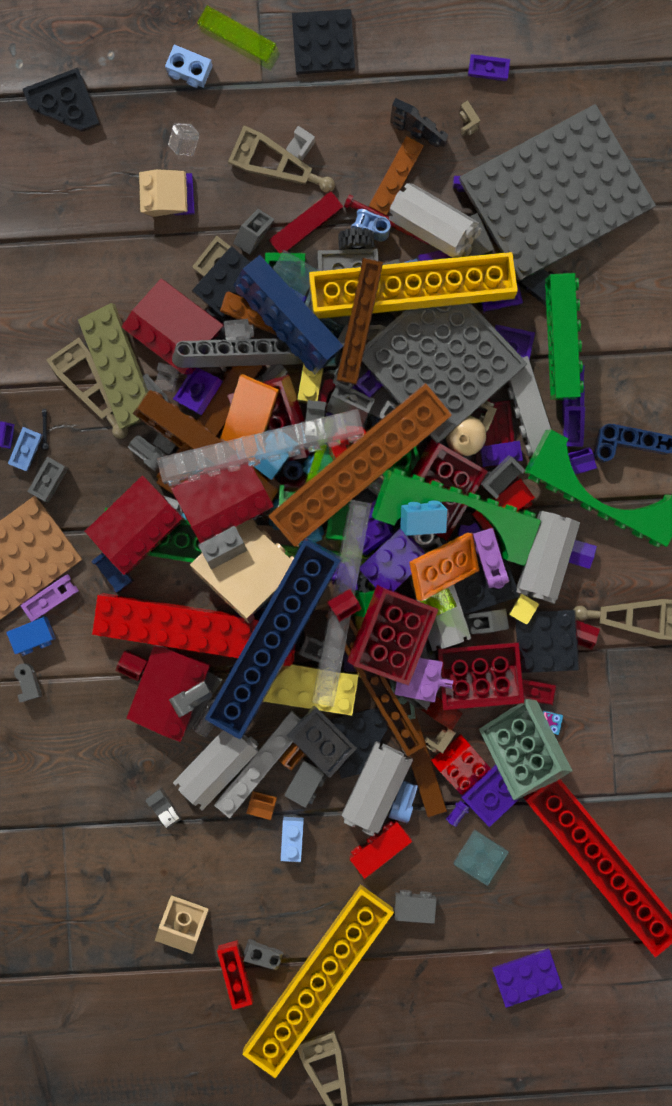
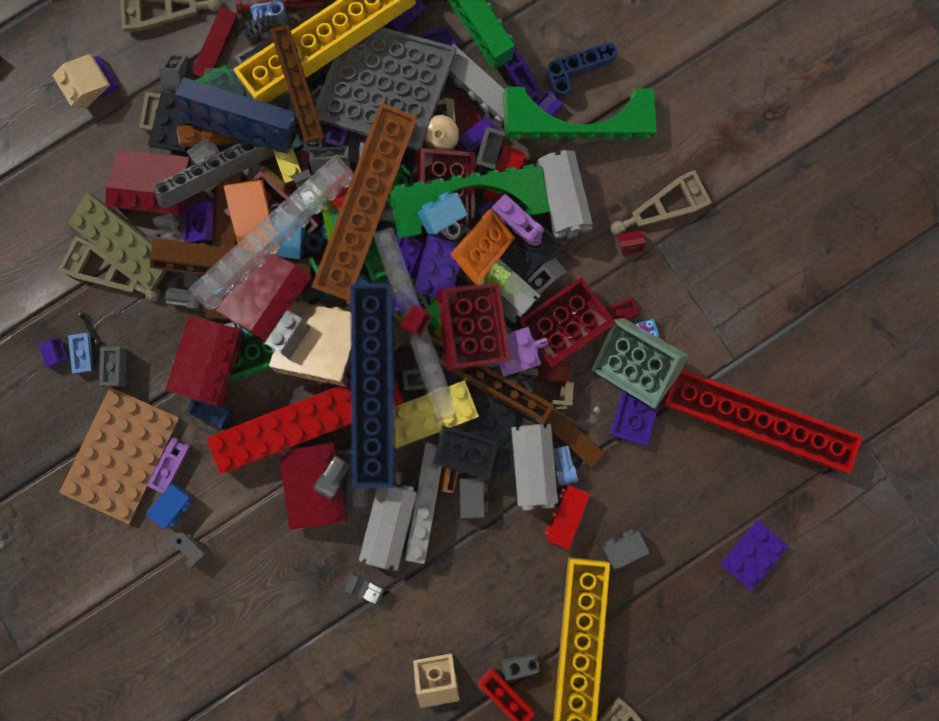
camera: 30 degrees left, 5 degrees down
dark red piece [115,650,148,681] -> none
clear panel [168,123,200,155] -> none
dark orange piece [247,791,277,820] -> none
light blue brick [281,817,304,862] -> none
red bracket [431,734,491,795] -> none
dark purple pin [446,800,470,827] -> none
clear light blue plate [453,829,509,886] -> none
light yellow panel [509,594,539,624] -> none
black plate [515,610,580,673] -> none
dark purple piece [569,540,597,569] -> none

